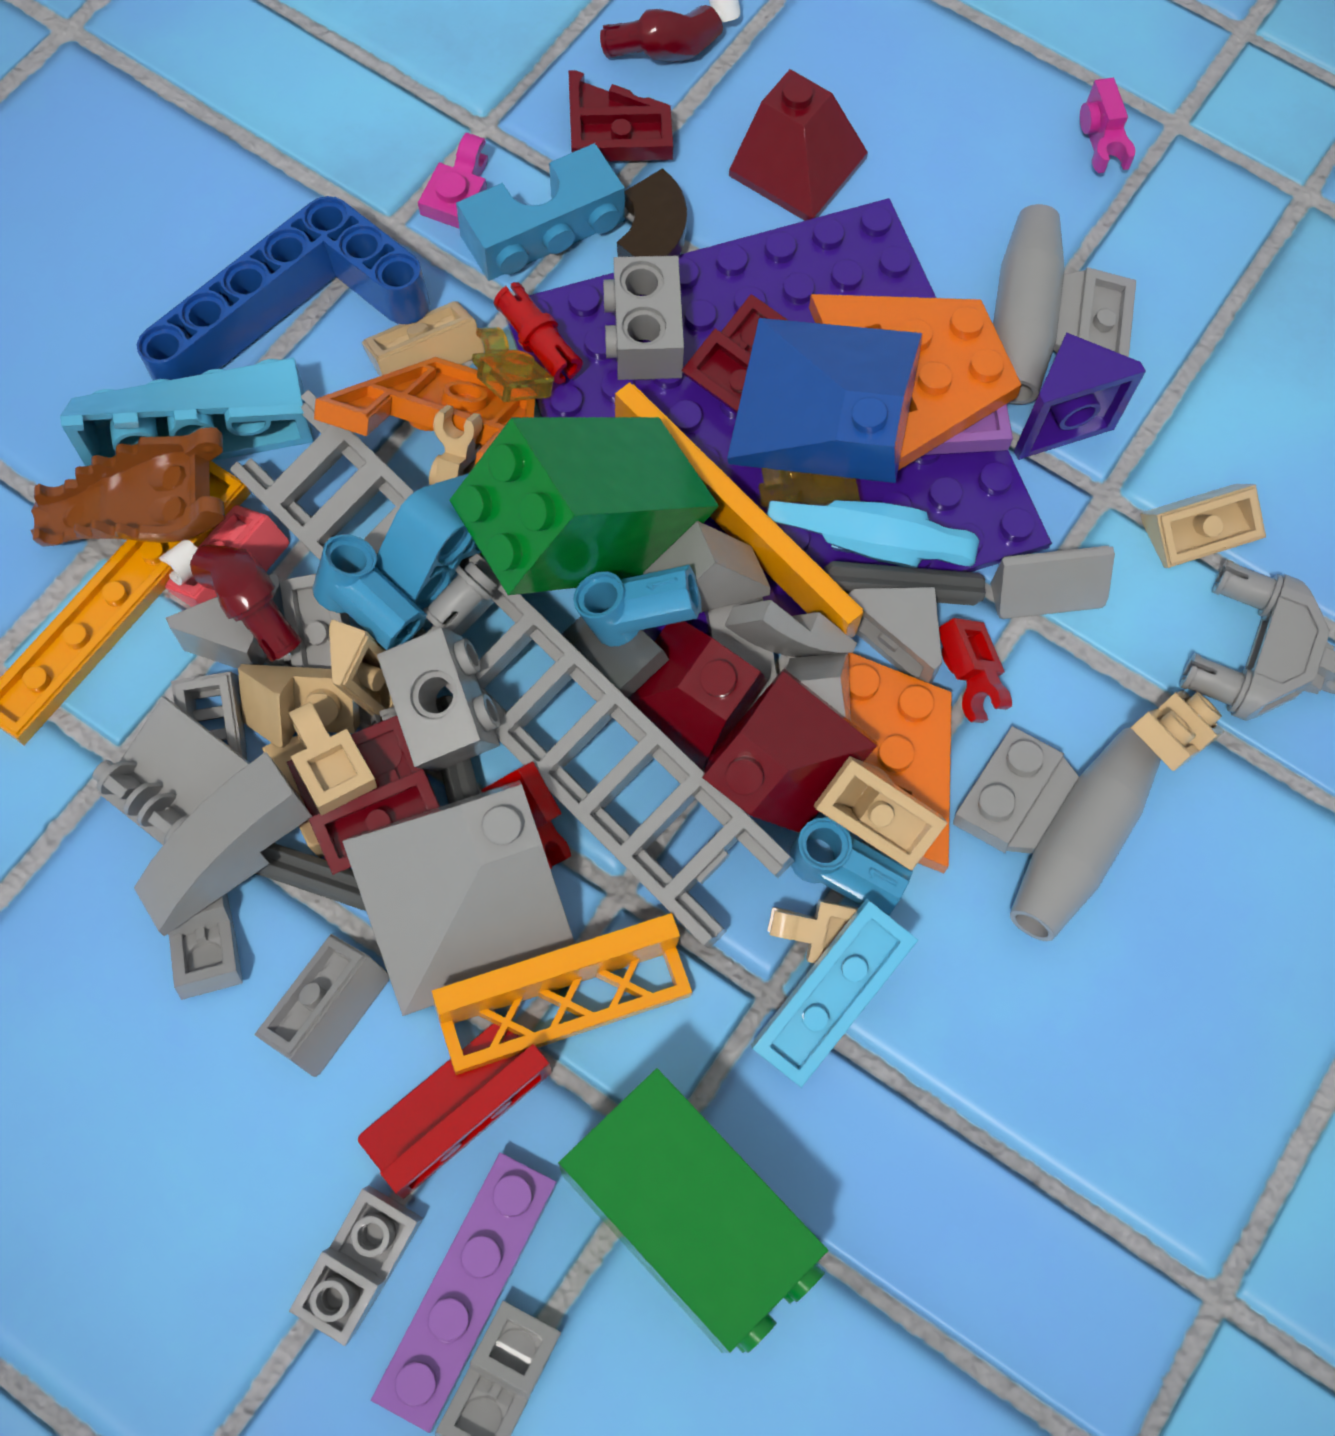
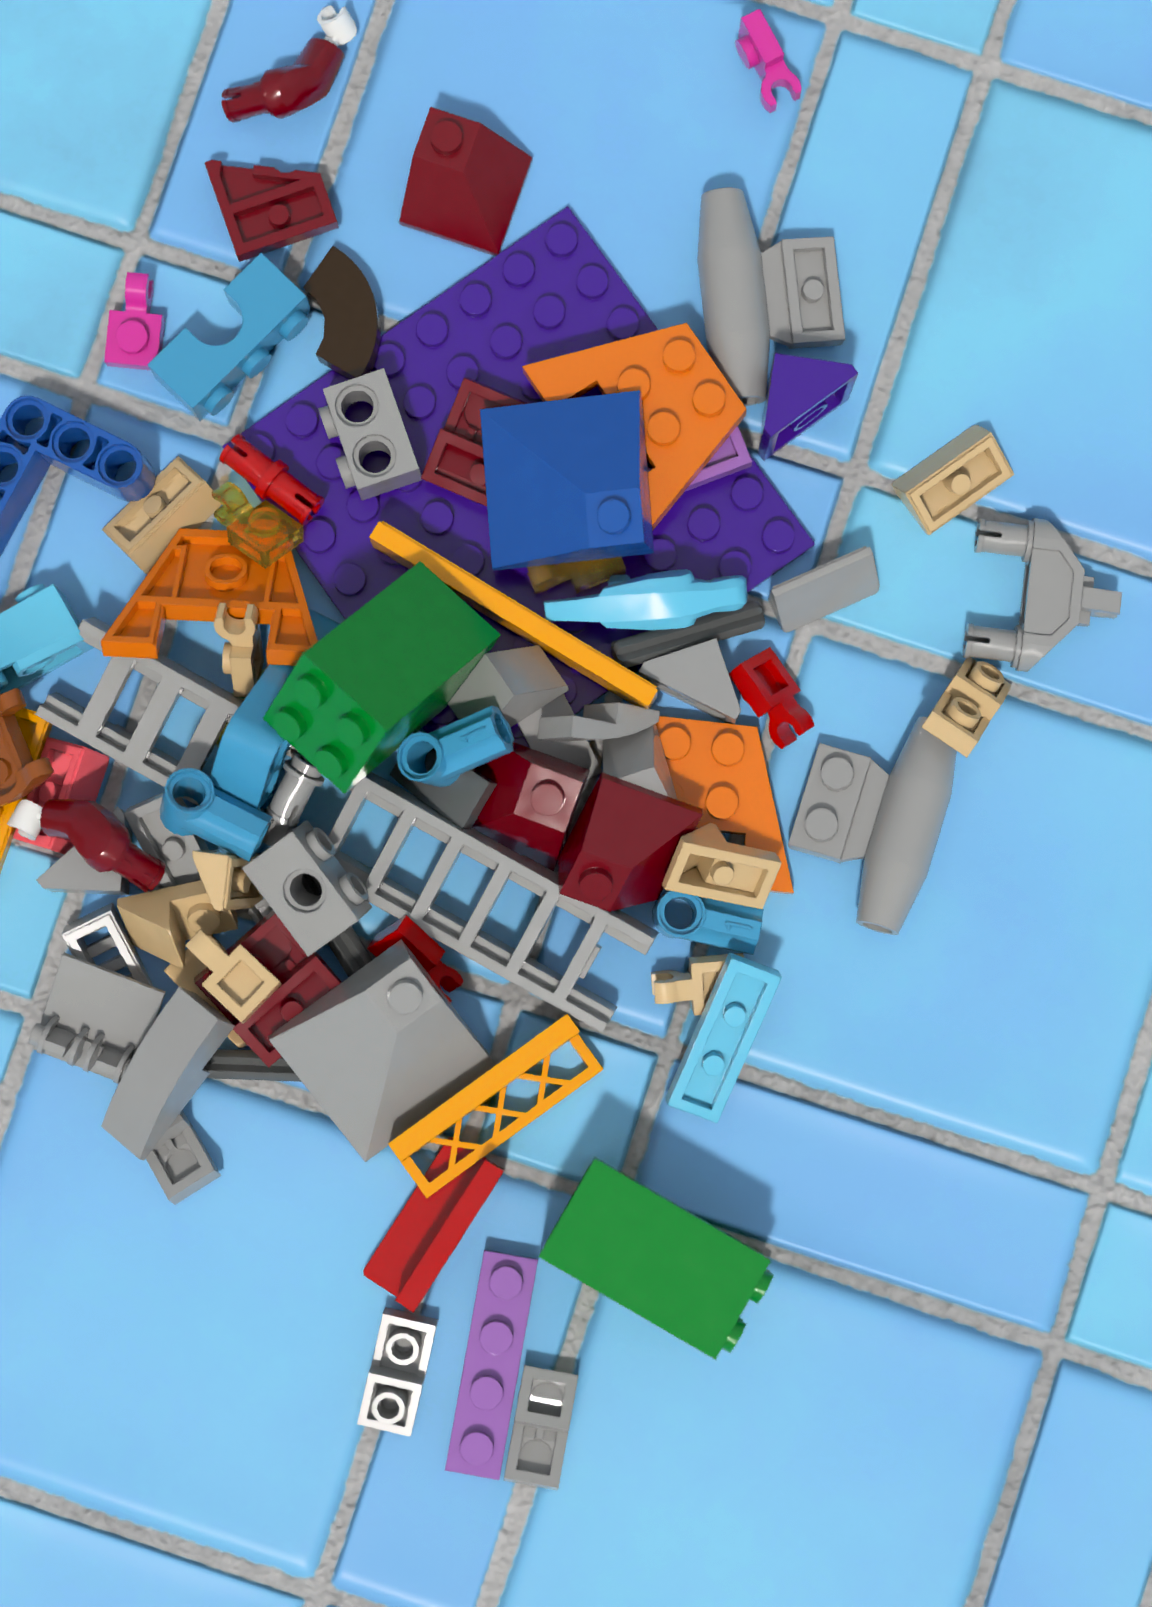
camera: 10 degrees left, 15 degrees up
light grey slope [254,934,389,1077] -> none

